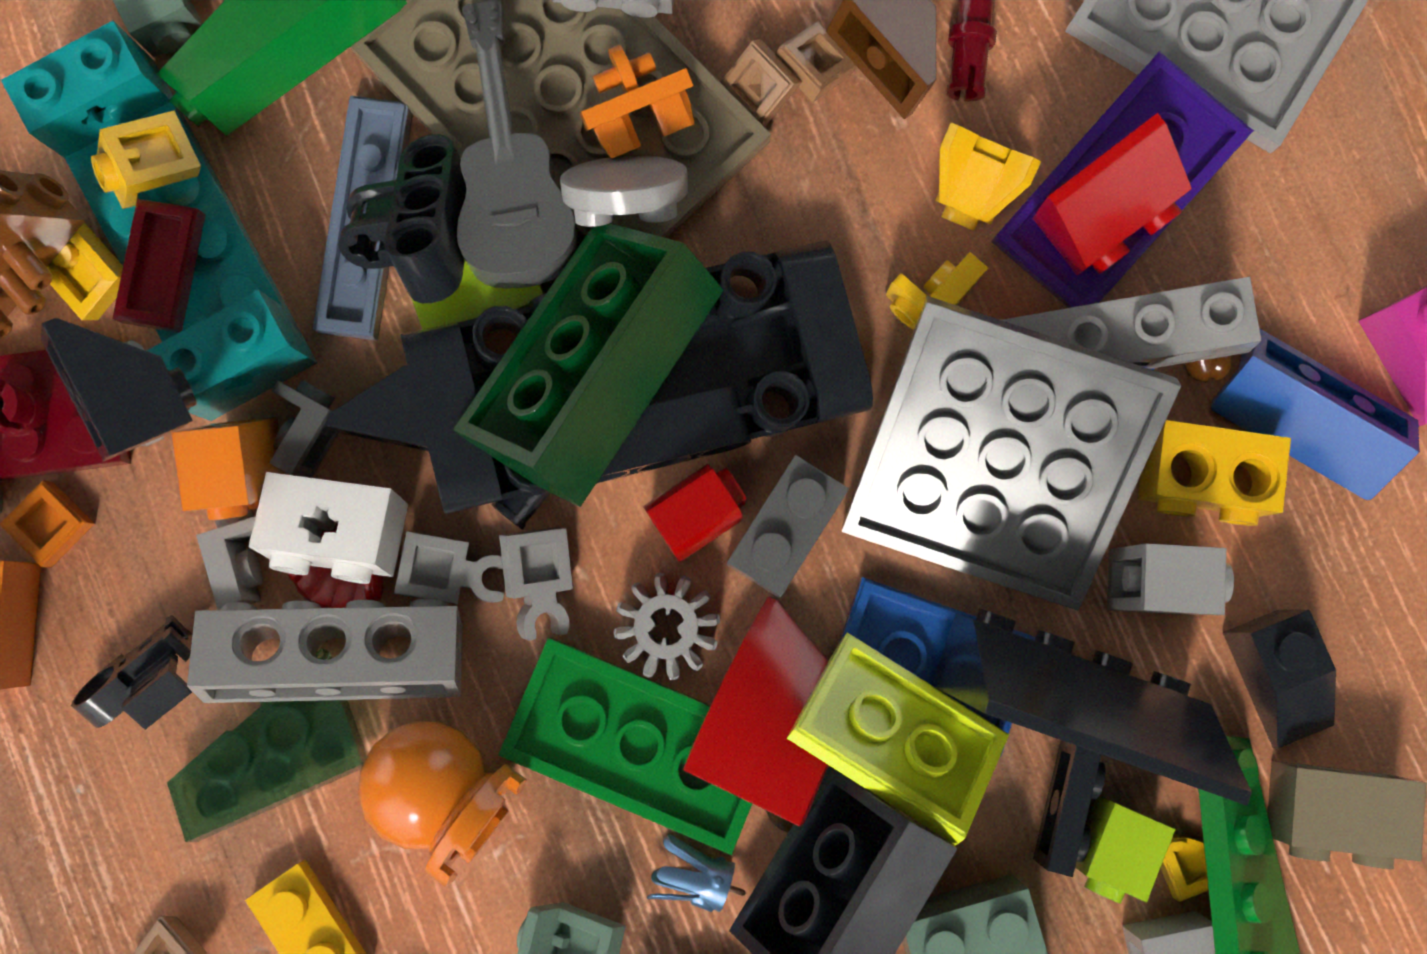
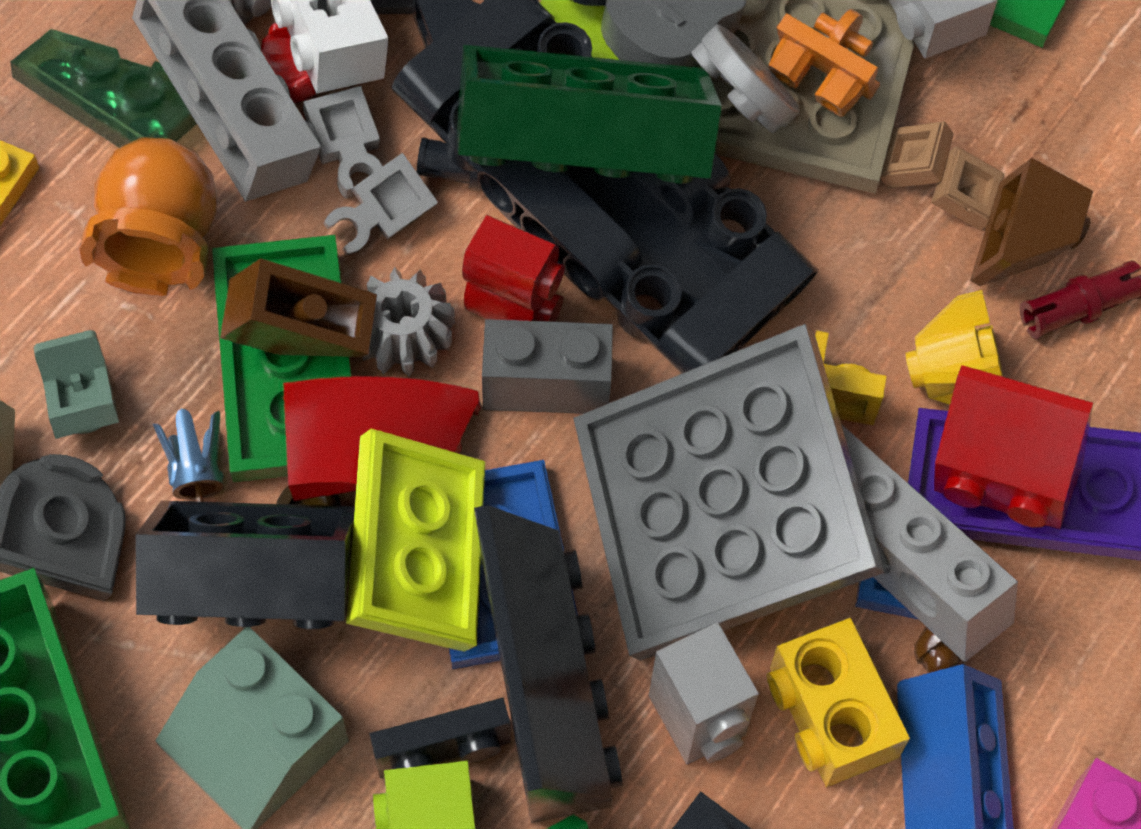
camera: 55 degrees right, 20 degrees down
none -> reddish brown slope [220,258,377,357]

